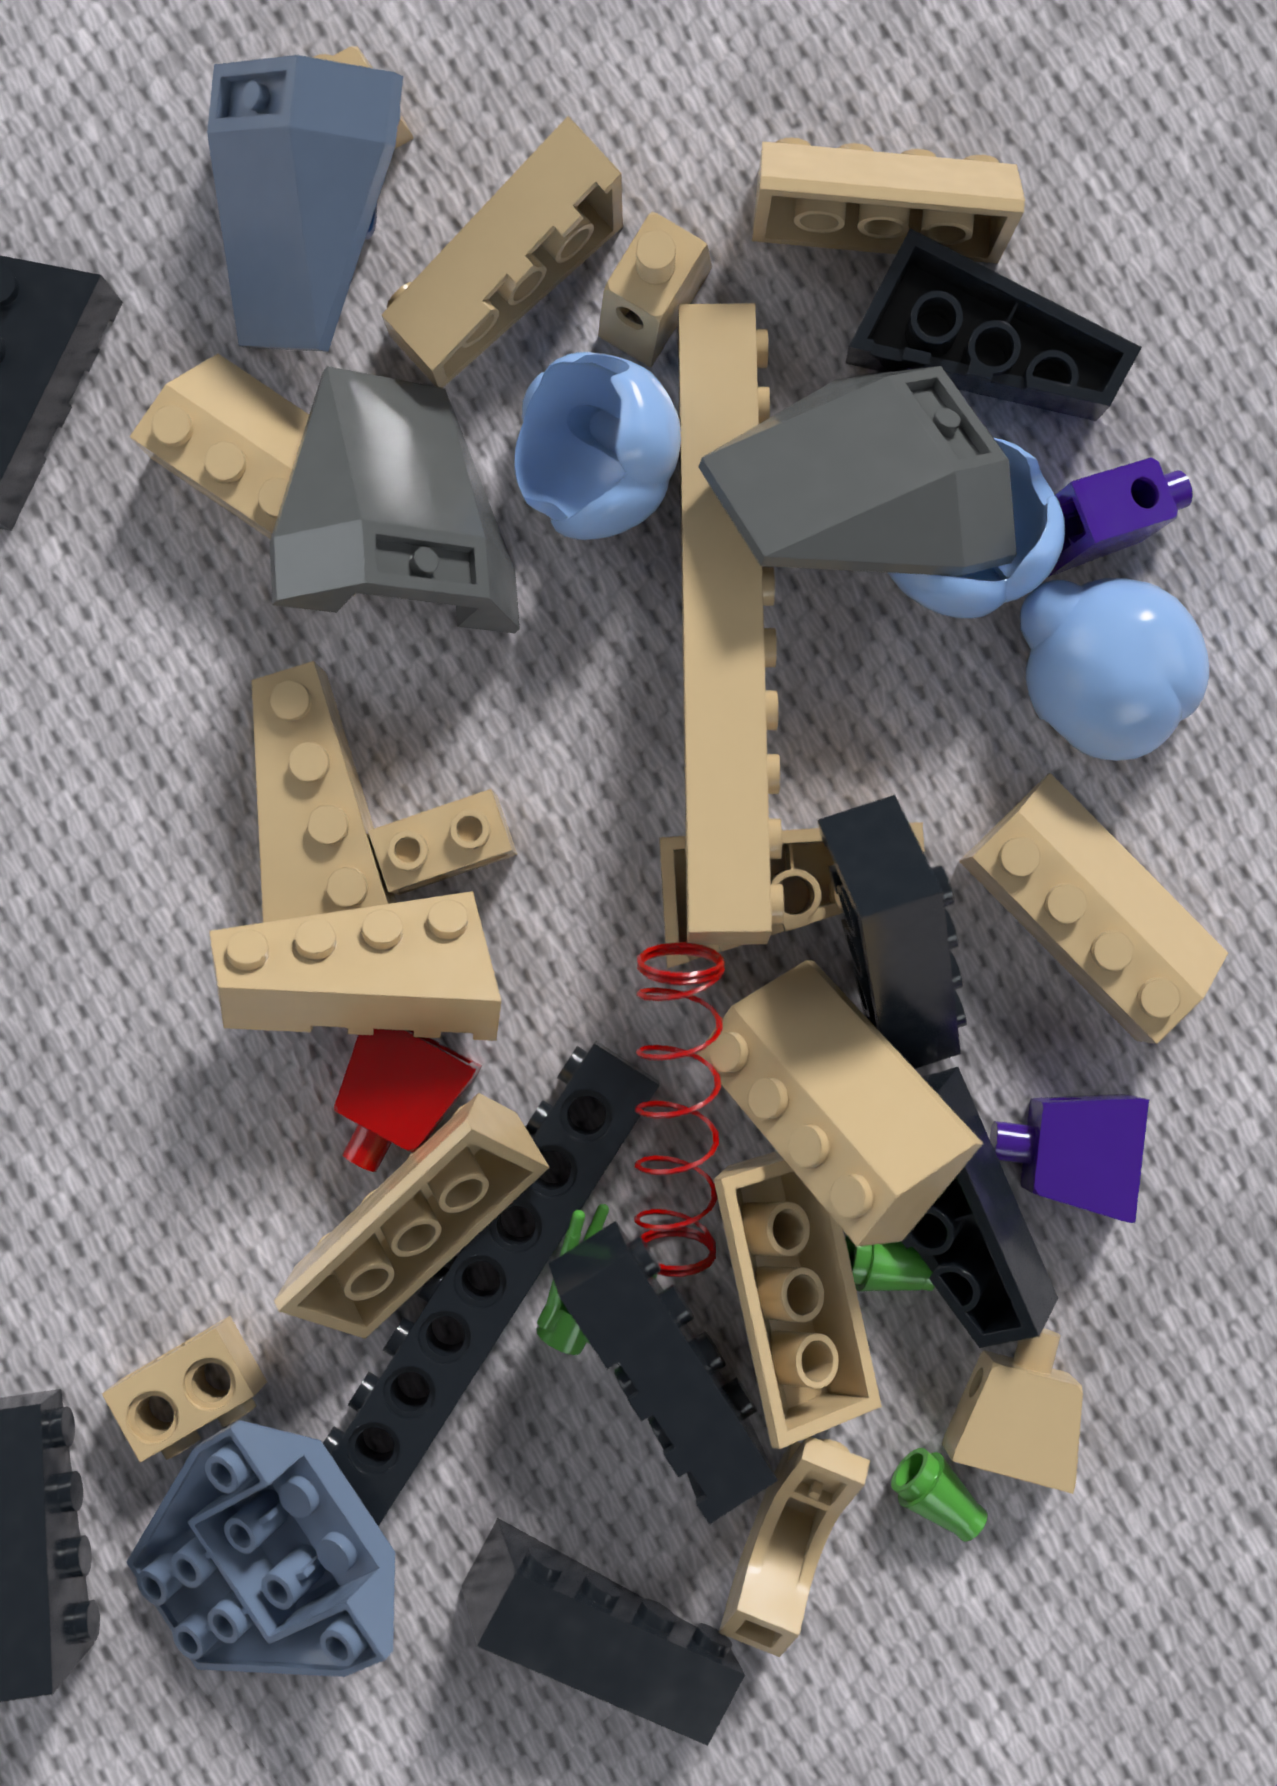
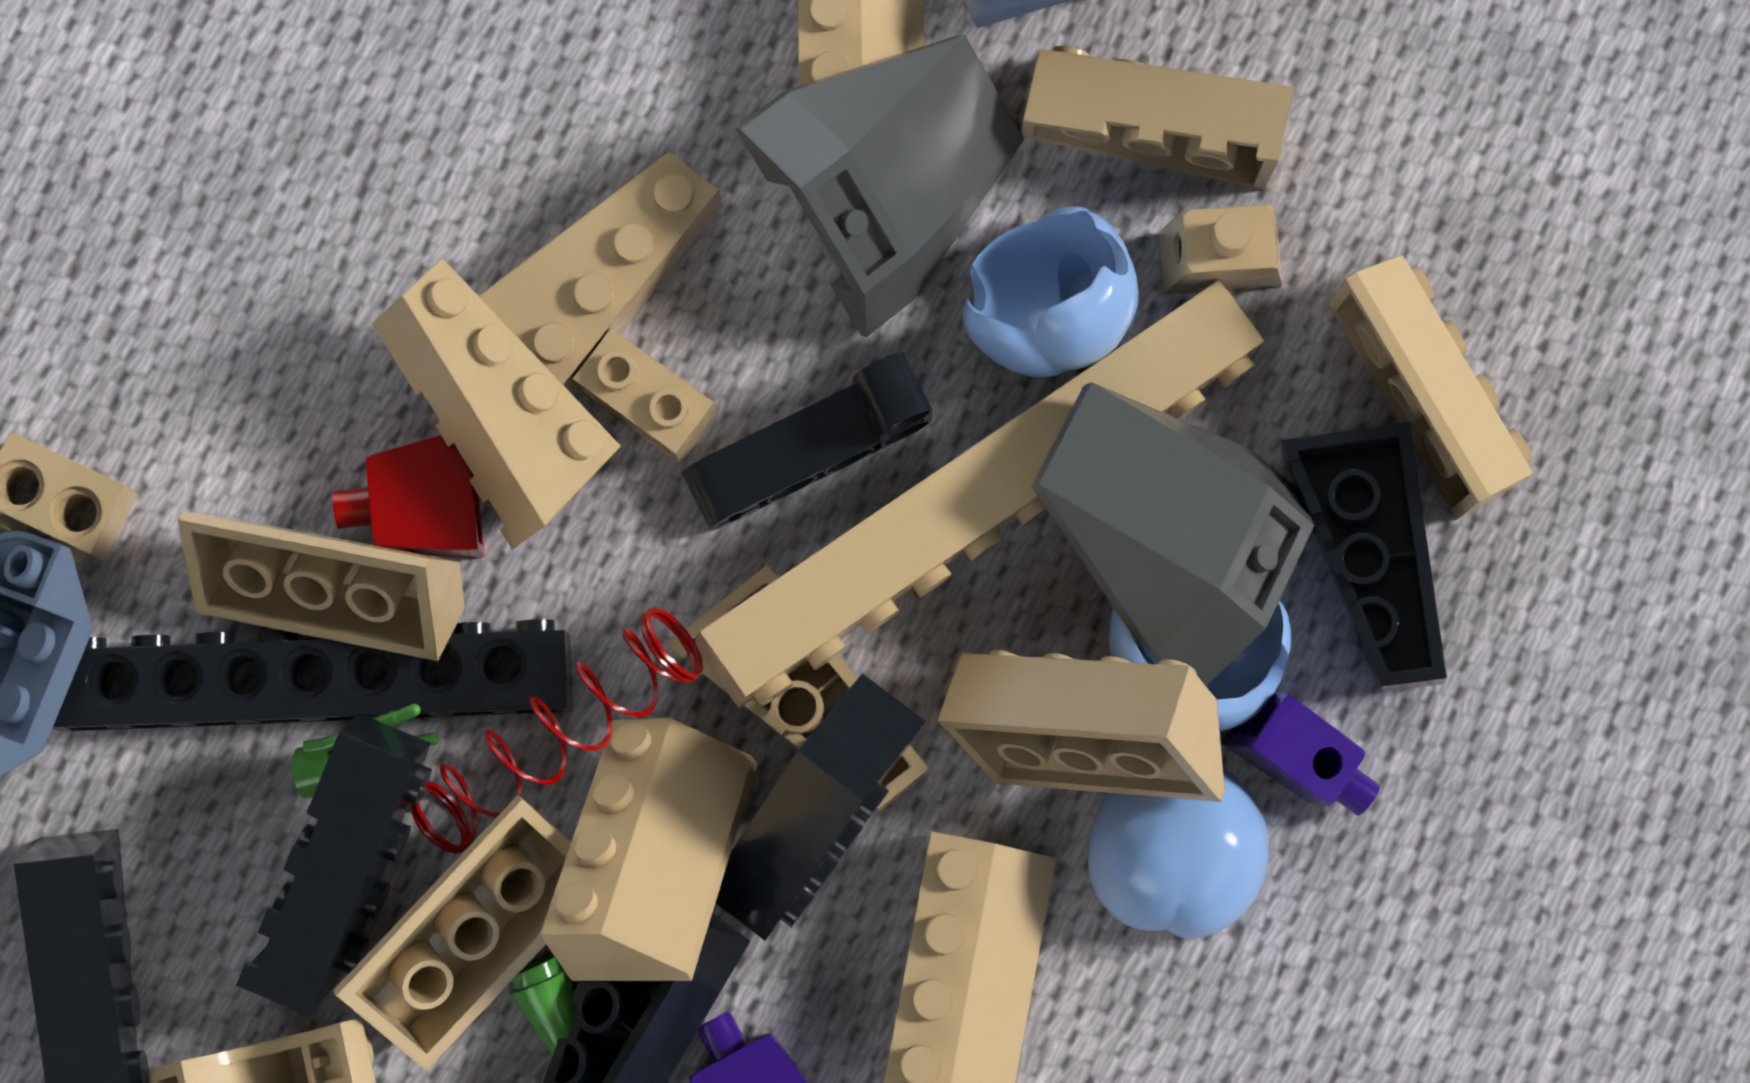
camera: 50 degrees right, 5 degrees down
none -> black beam [682,352,933,530]
none -> tan slope [938,650,1225,802]

